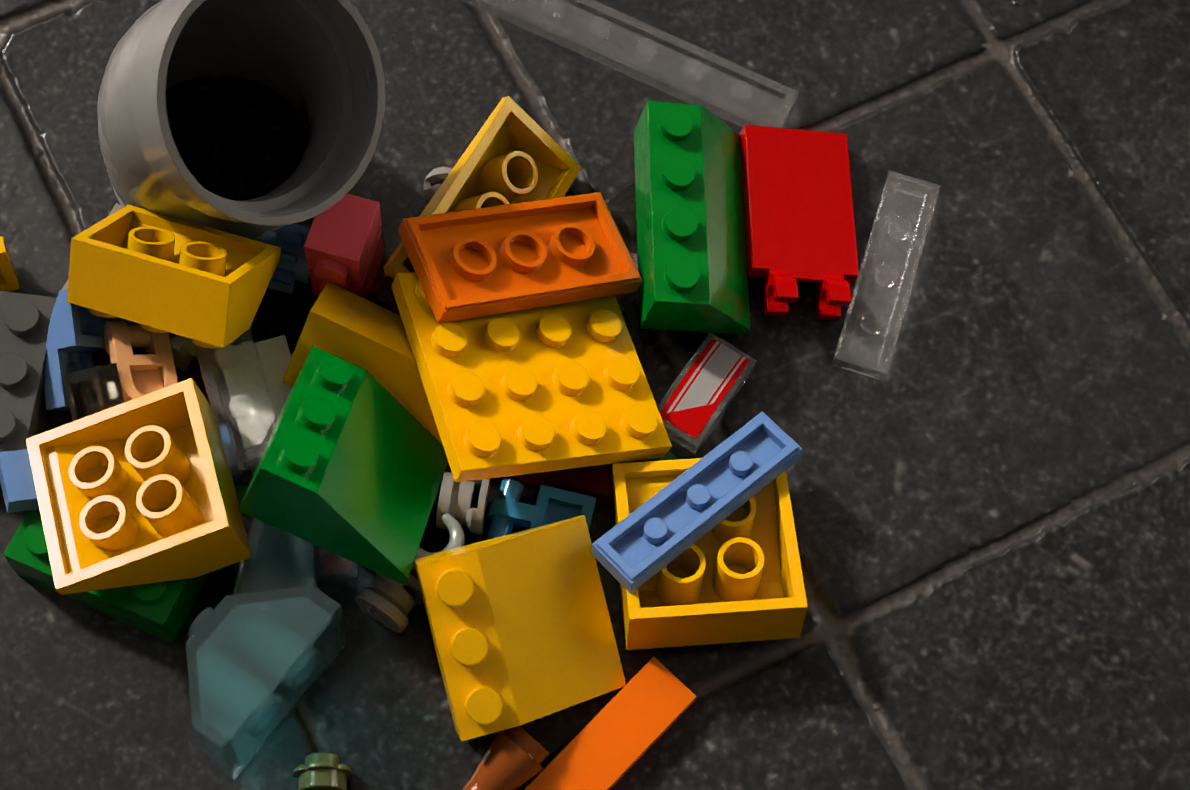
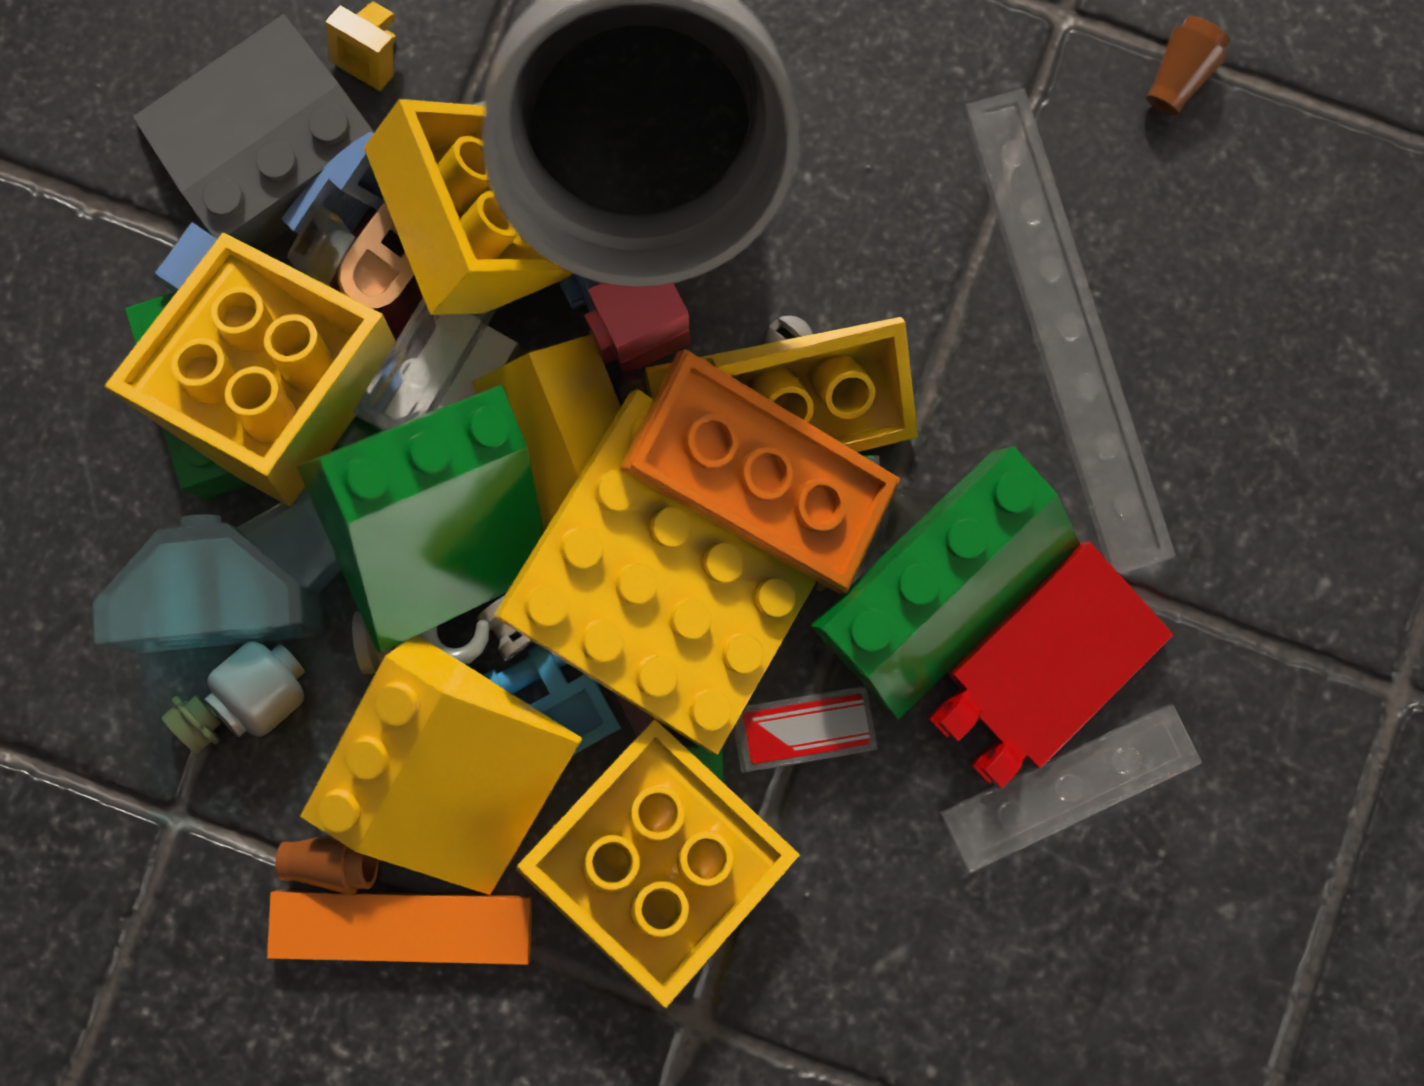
camera: 55 degrees right, 15 degrees up
medium blue tile [591,411,802,594] -> none
none -> light grey head [204,641,305,738]

